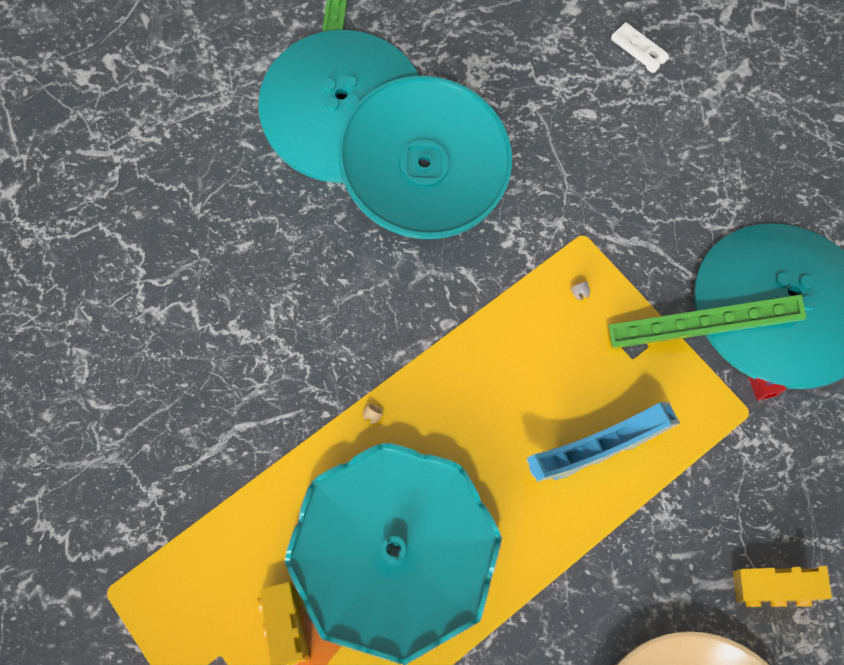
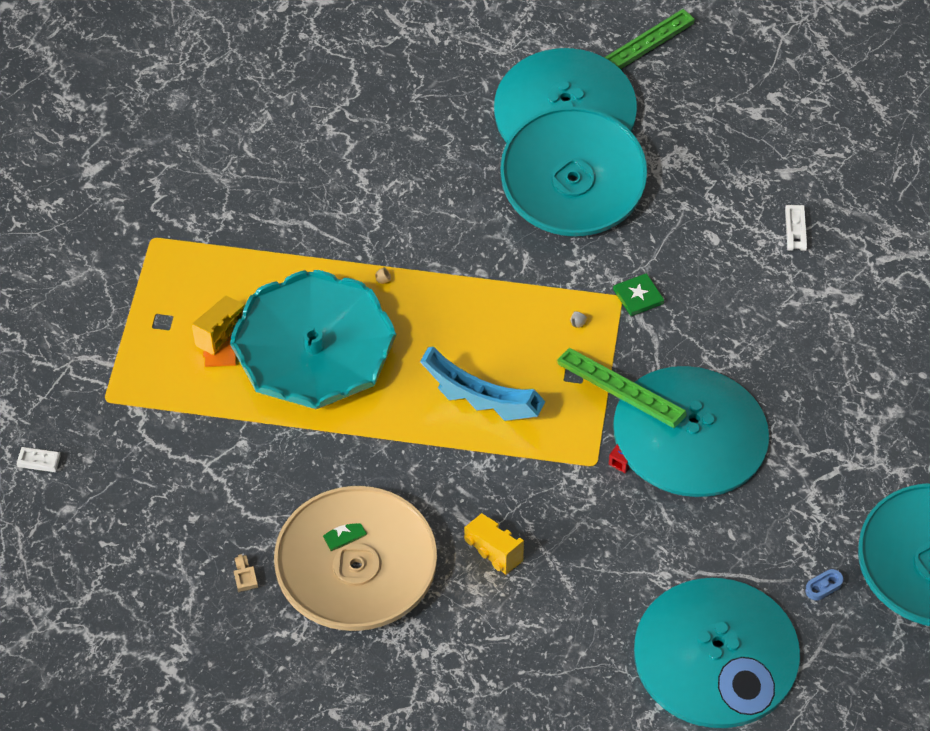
camera: 45 degrees right, 15 degrees down
none -> green tile [613,273,664,316]

